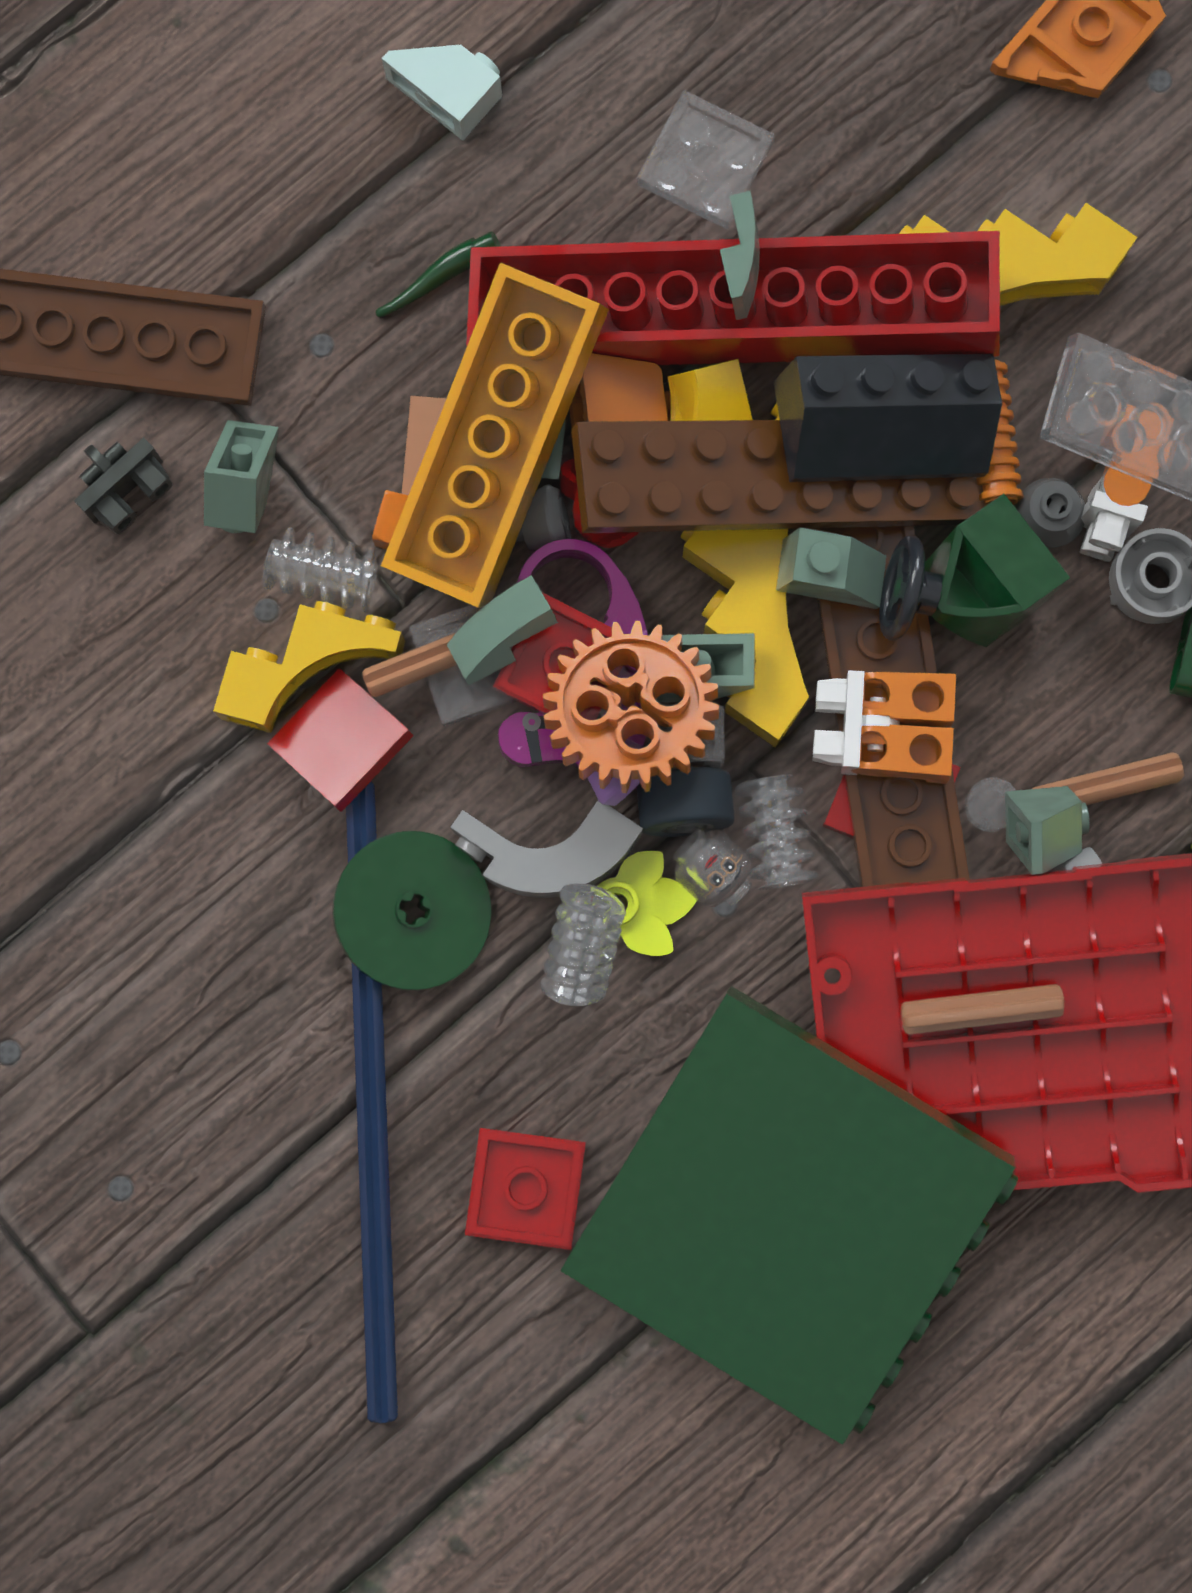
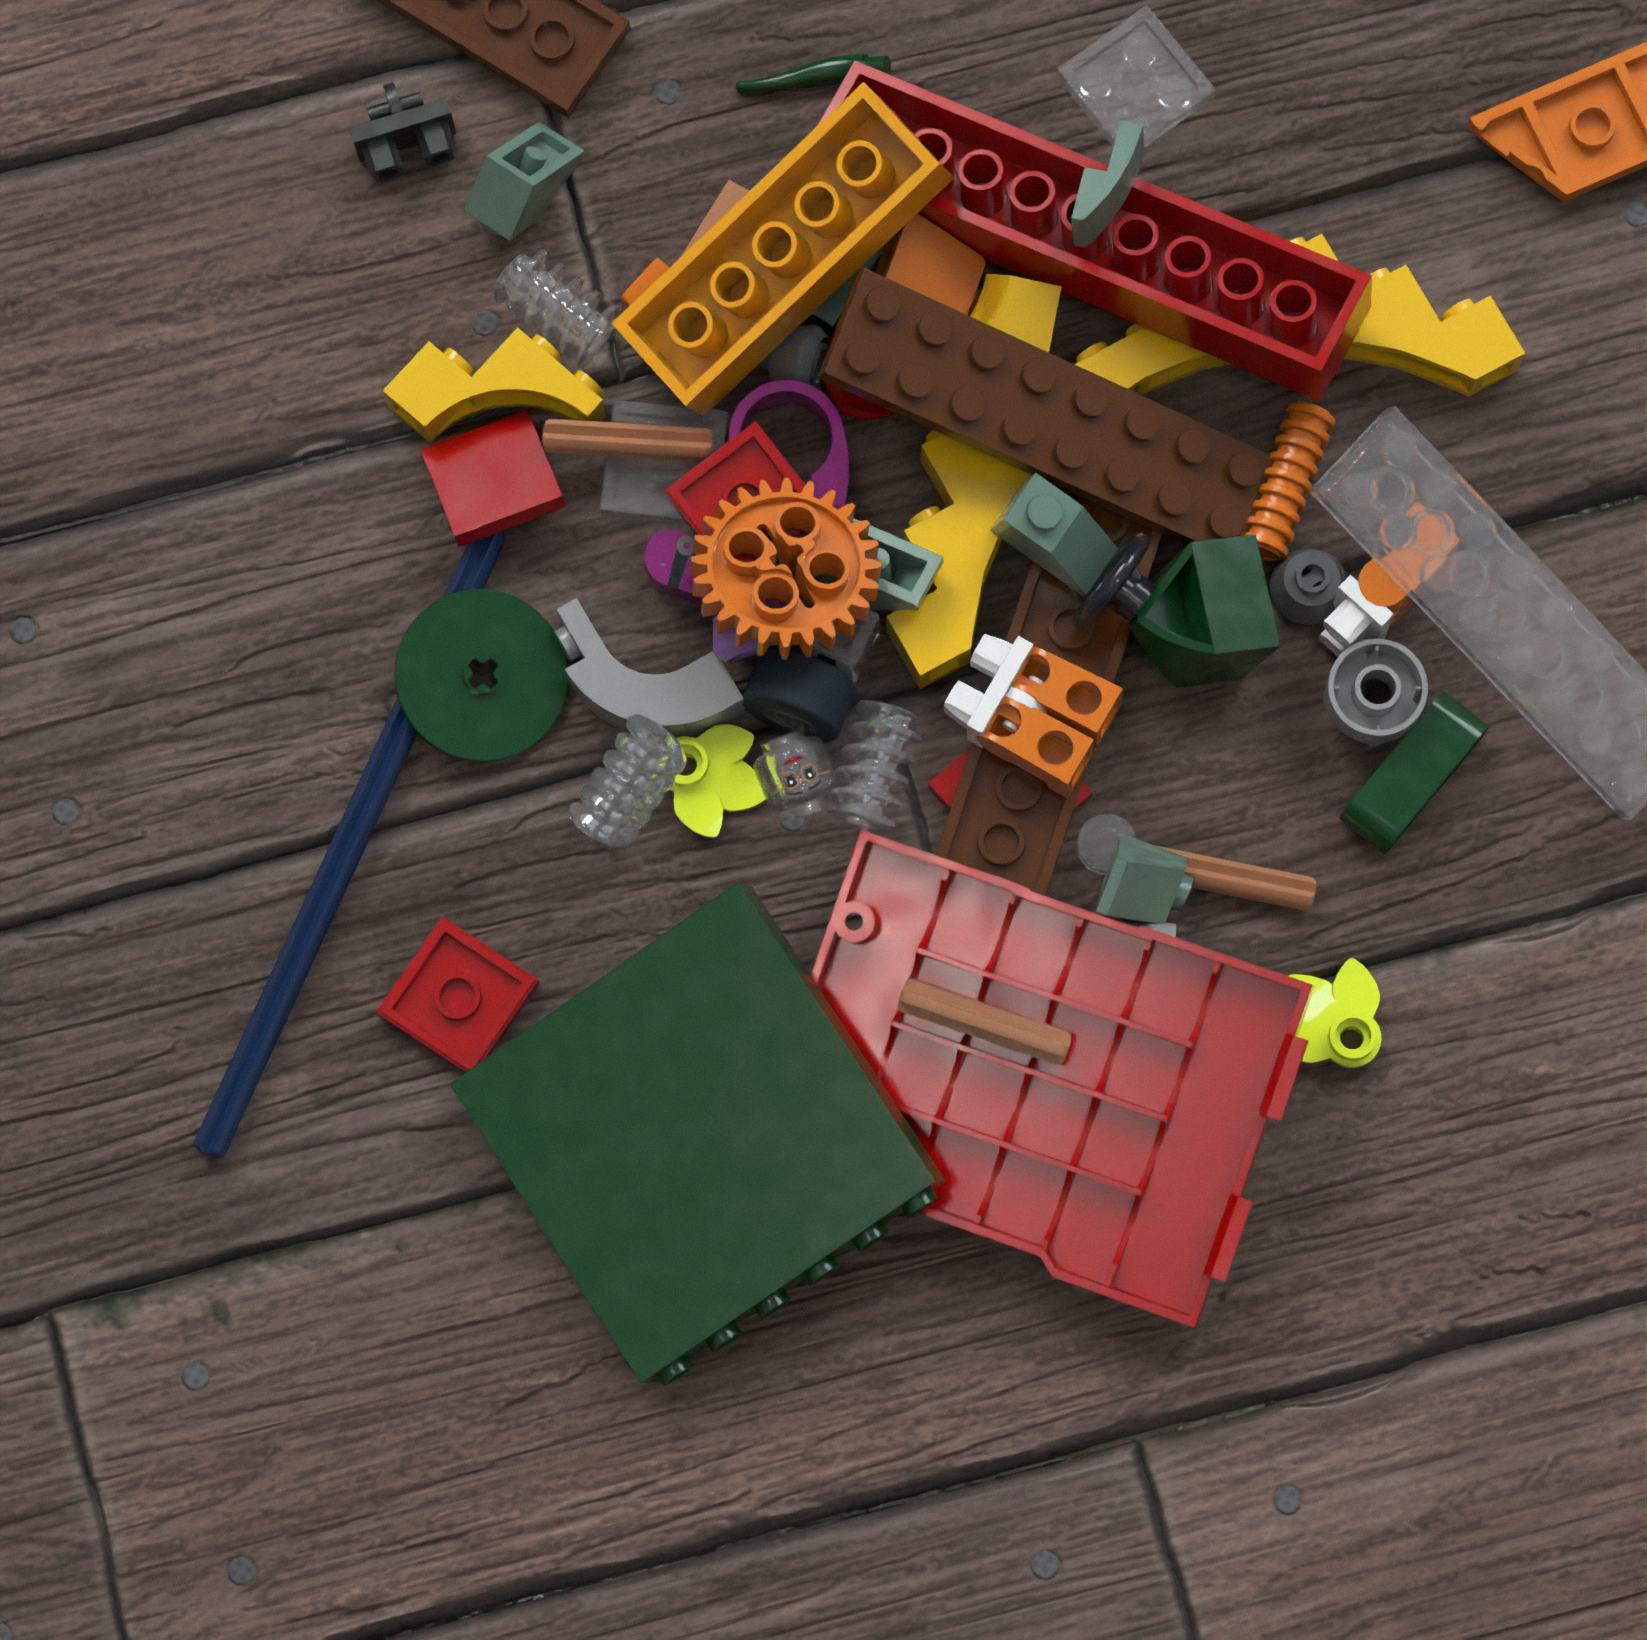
camera: 25 degrees right, 5 degrees down
sand green slope [447,575,557,686] -> none
black slope [774,354,1002,482] -> none

